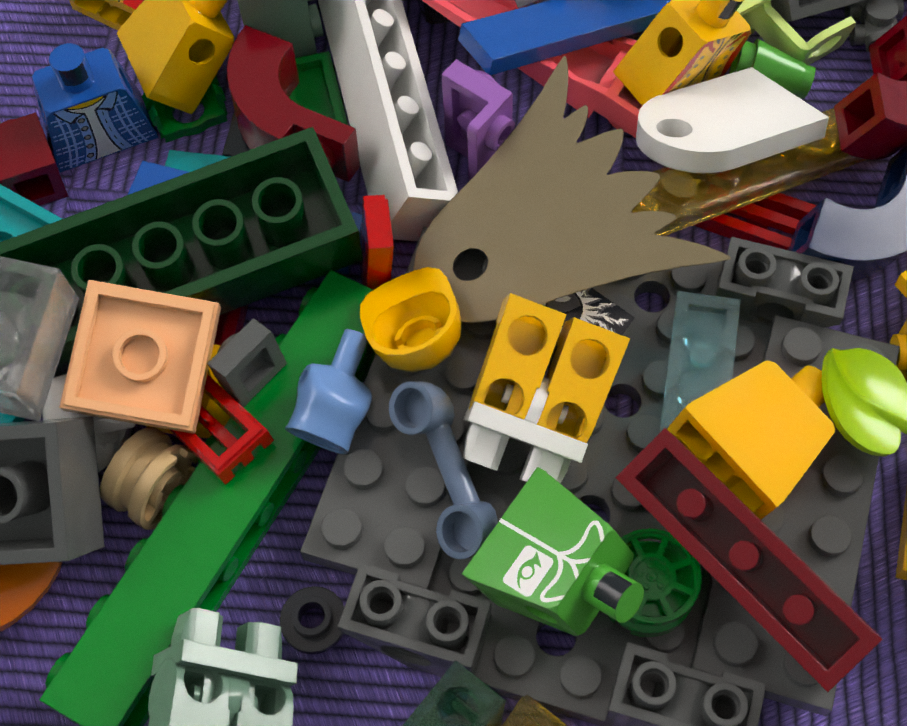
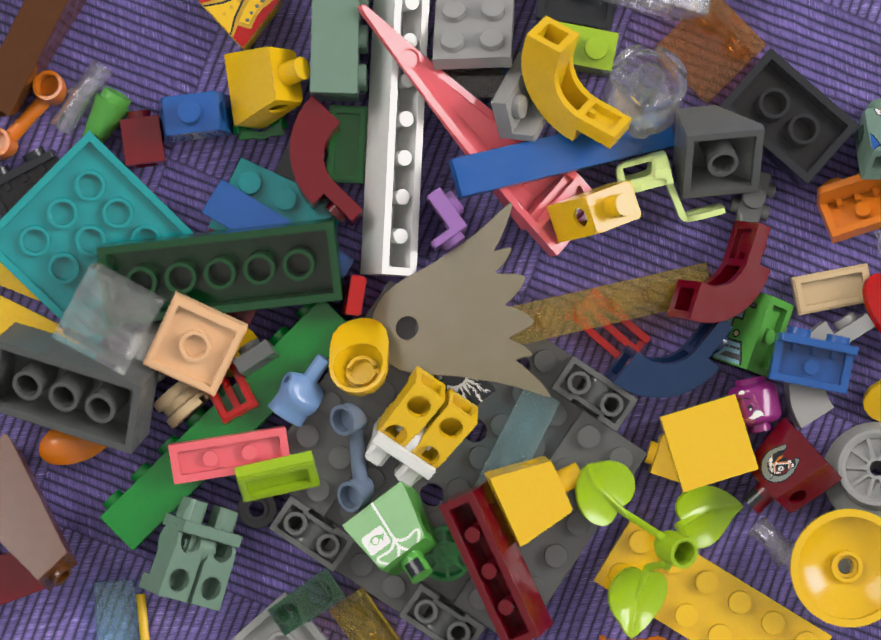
camera: 15 degrees right, 25 degrees up
white tile [636,67,829,173] -> none
bright green cone [729,38,815,99] -> none
none -> coral plate [168,425,290,485]
none -> lime tile [234,450,320,502]

